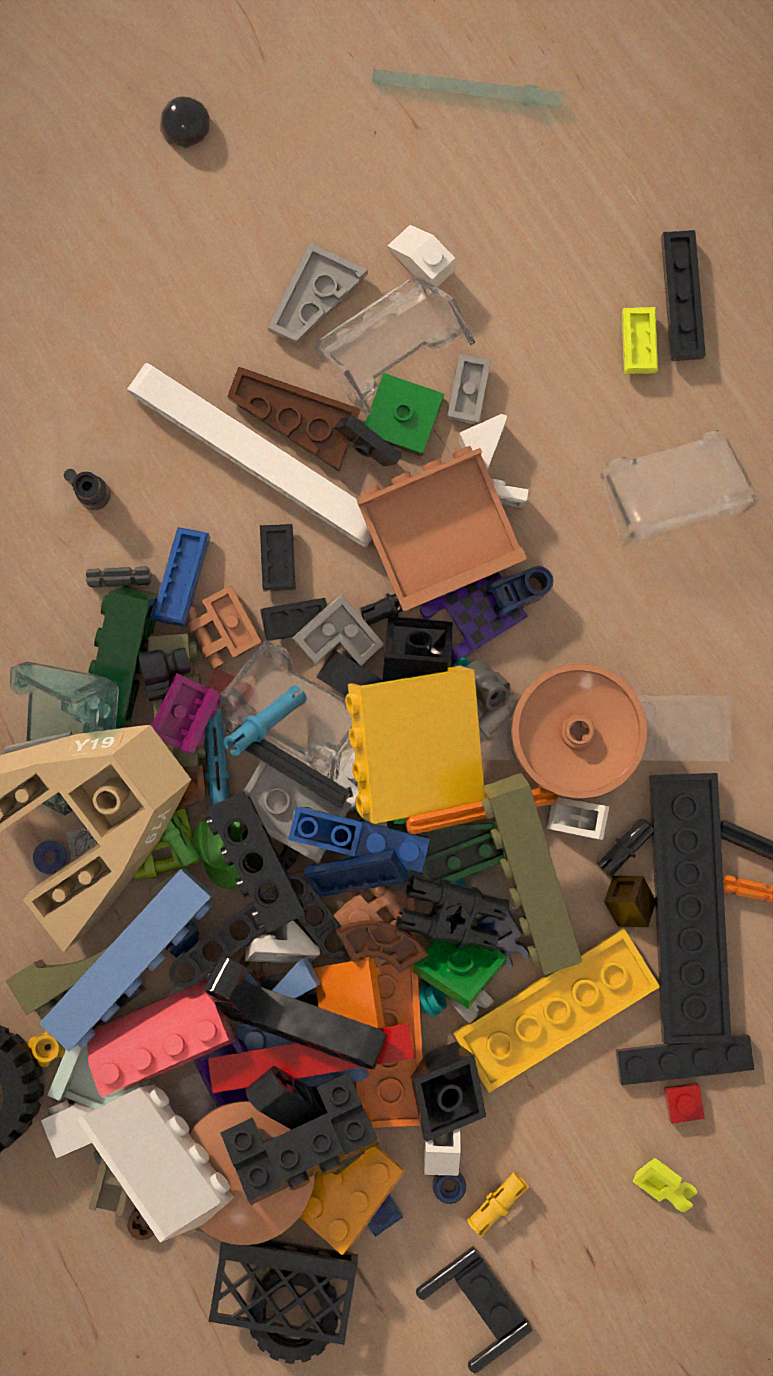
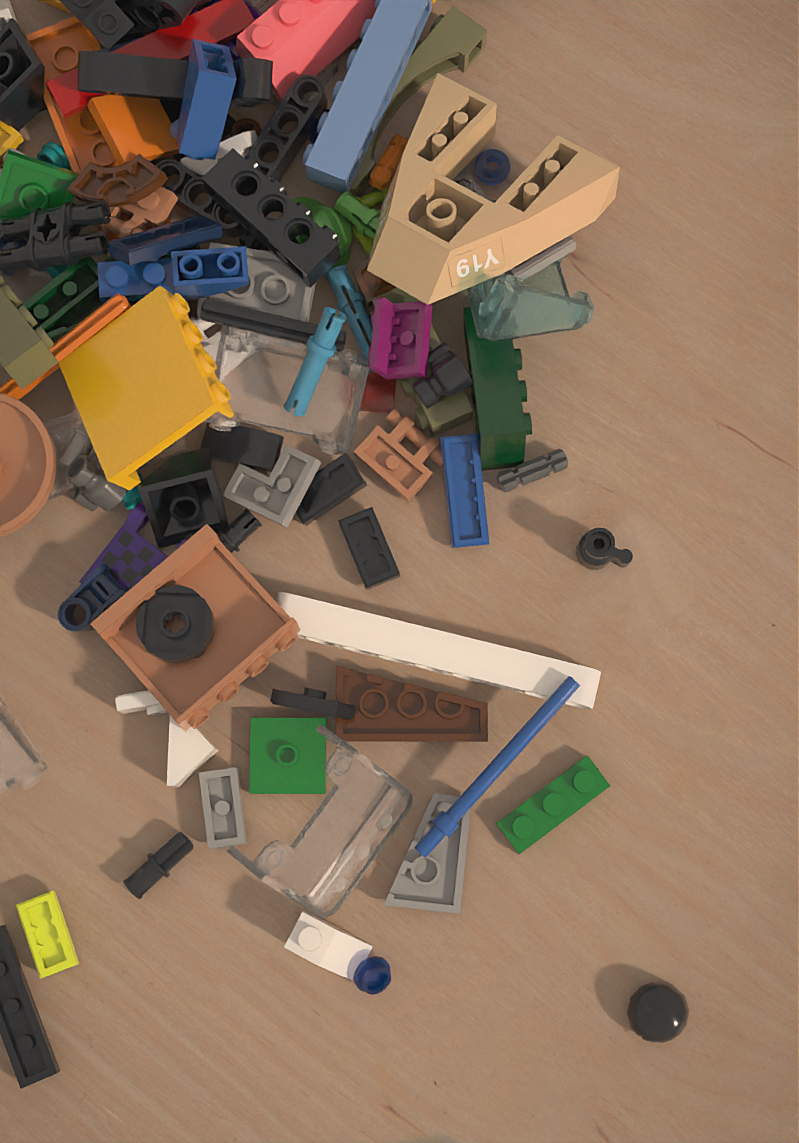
camera: 165 degrees right, 5 degrees down
none -> black axle [123,832,194,899]
none -> black plate [136,585,215,663]
none -> blue slope [176,39,237,160]
none -> clear blue plate [353,956,391,995]
none -> orange axle [369,134,409,191]
none -> blue bar [414,676,580,858]
none -> green plate [496,755,610,855]

